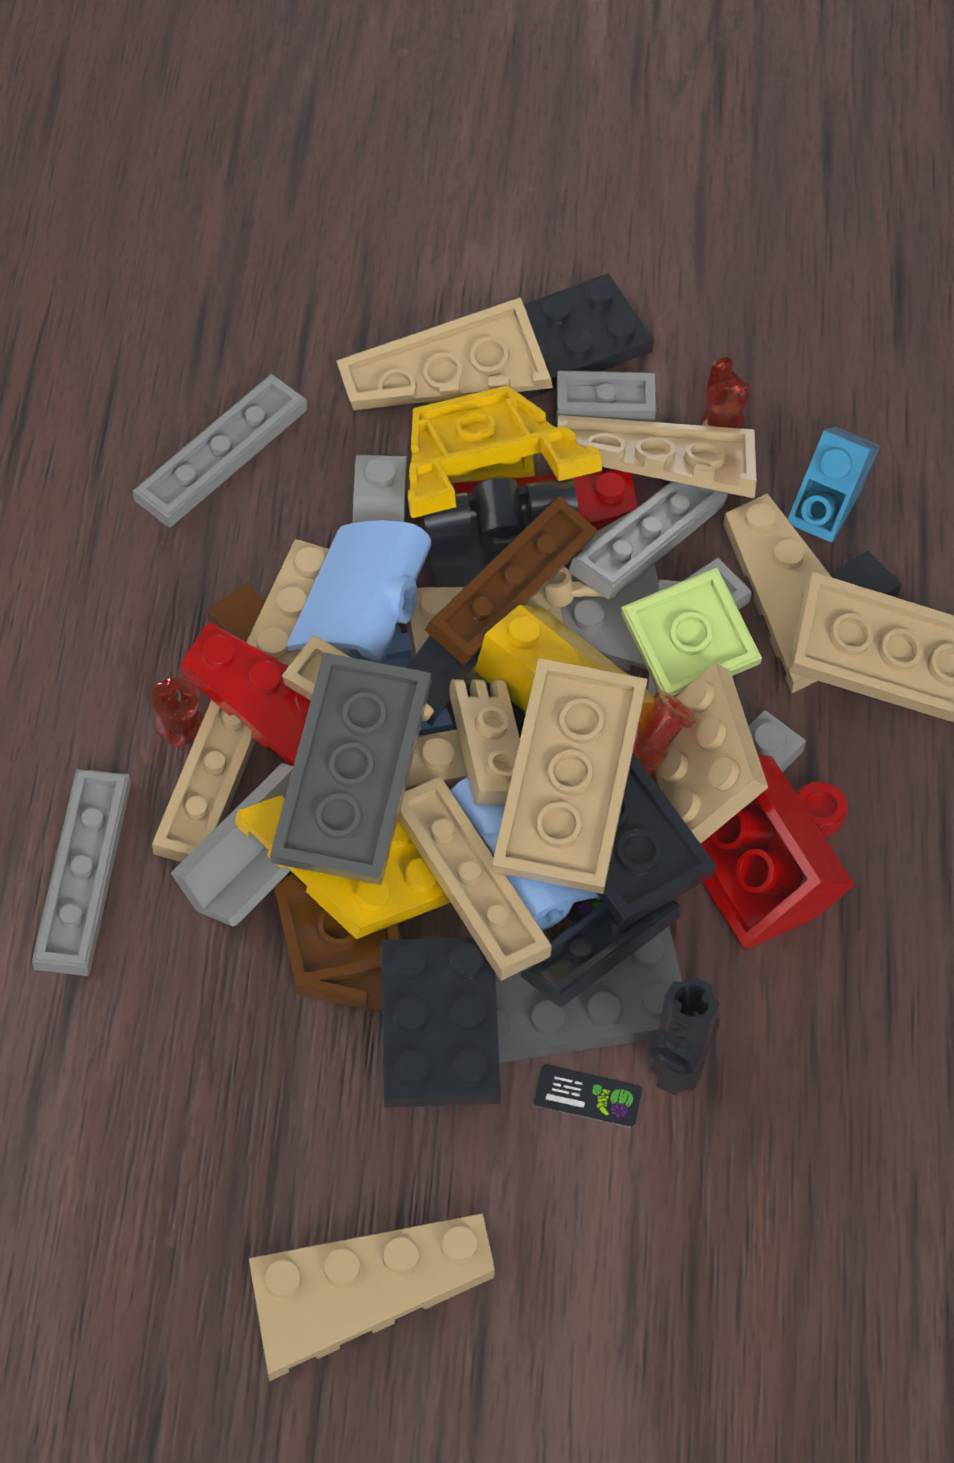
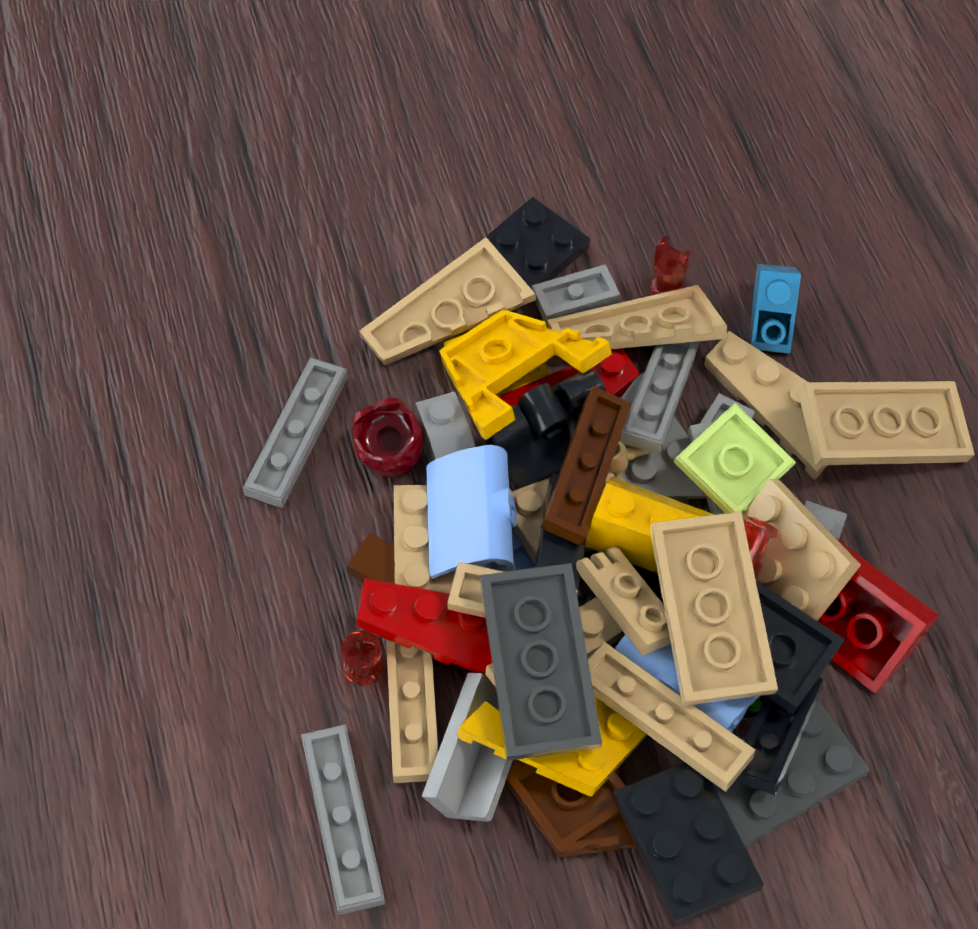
camera: 20 degrees left, 0 degrees up
black sticker [534,1065,642,1128] -> none
black piece [648,976,720,1096] -> none
red tile [796,781,848,837] -> none
black tile [830,550,902,597] -> none
none -> dark red hair [352,398,424,478]

